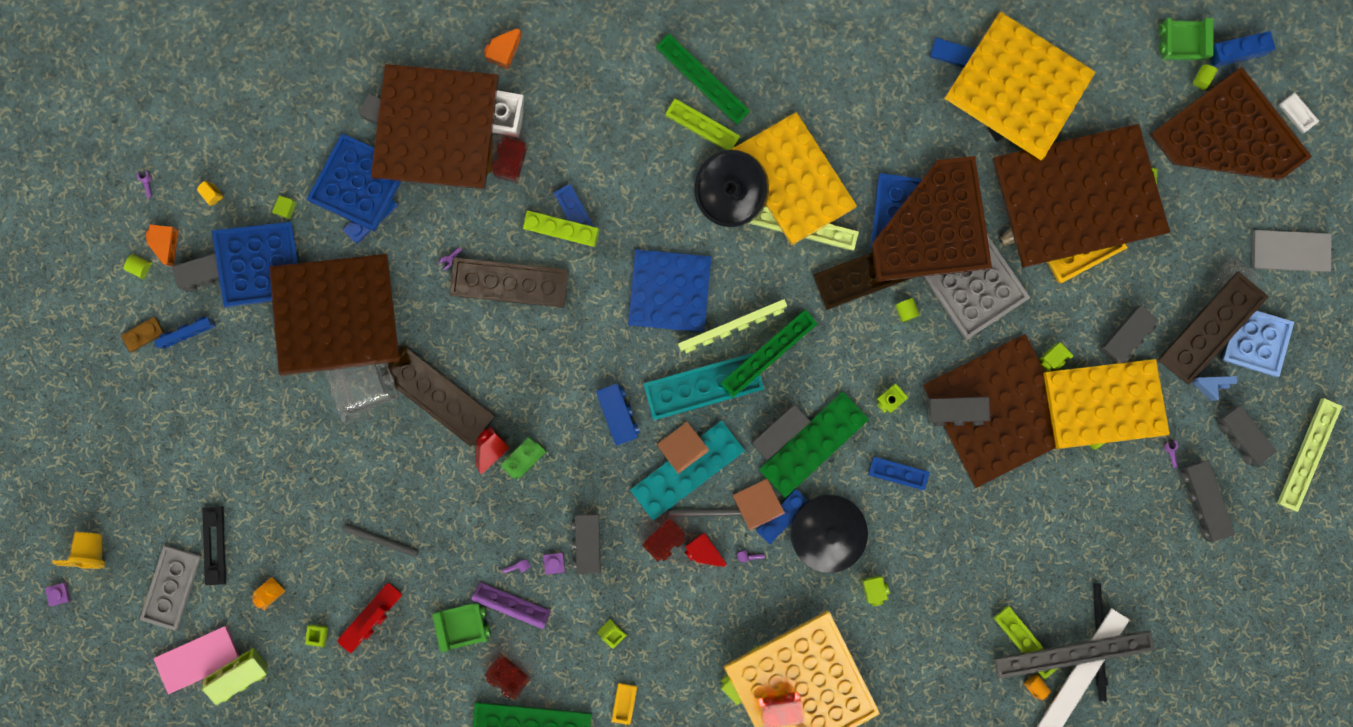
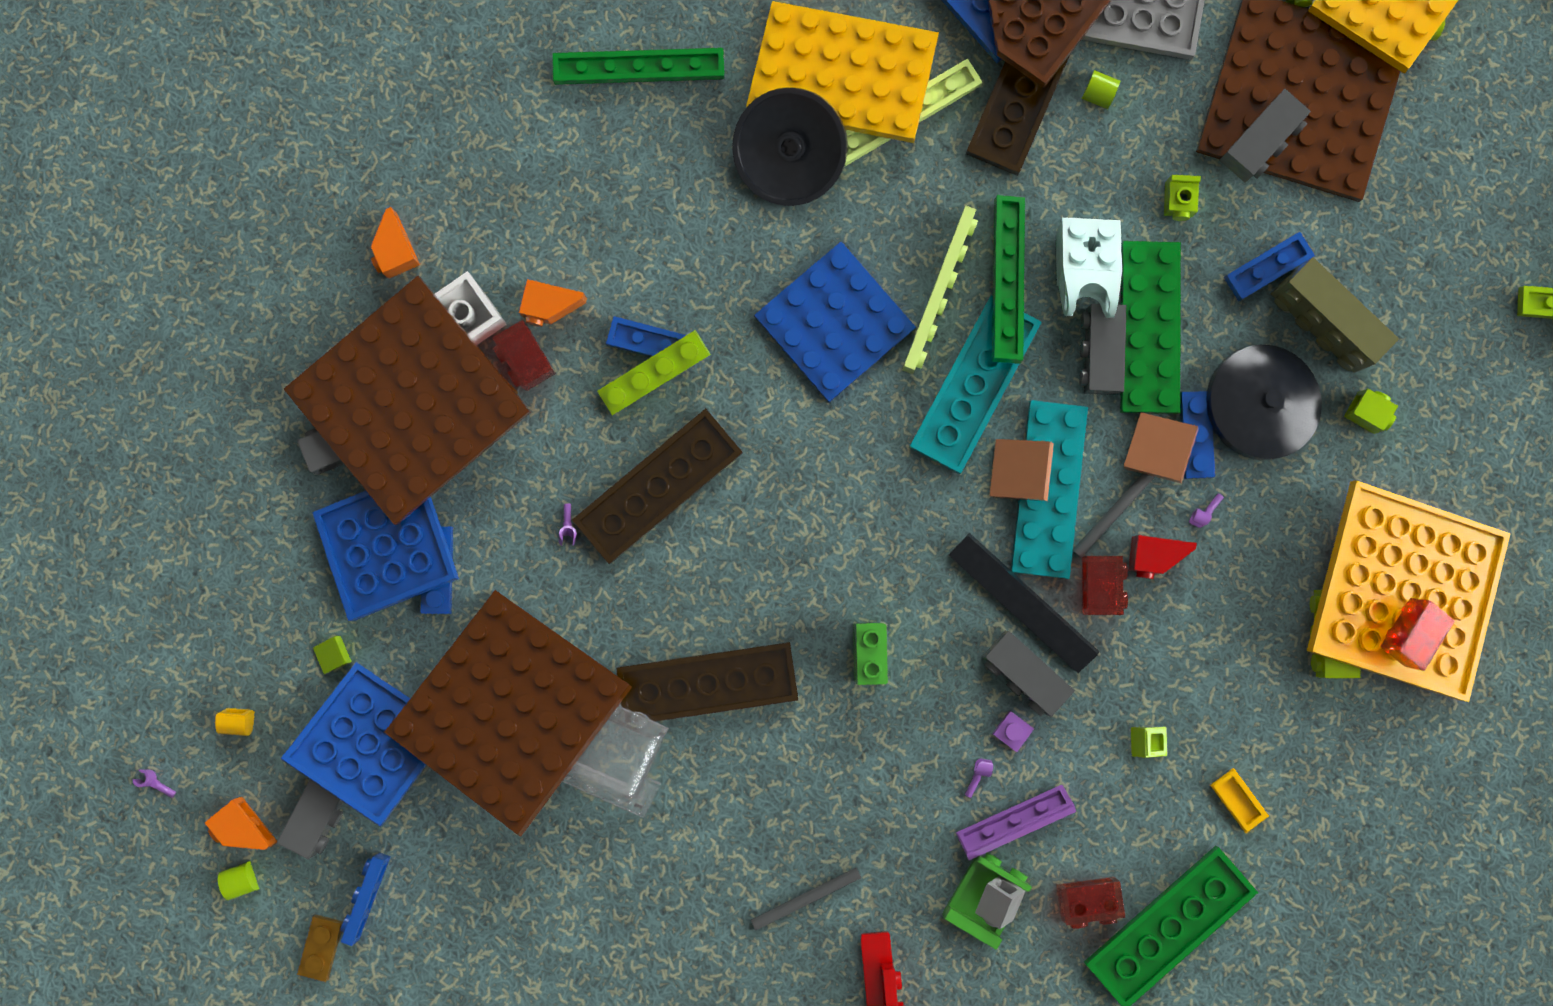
camera: 45 degrees left, 0 degrees up
red slope [475,427,510,475] -> none
blue brick [596,384,640,446] -> none
lime plate [665,98,740,150] -> none
none -> orange slope [519,279,587,327]
none -> black tile [949,533,1099,673]
none -> light grey brick [975,875,1026,929]
none -> light aqua brick [1056,217,1122,318]
none -> olive brick [1271,257,1399,373]

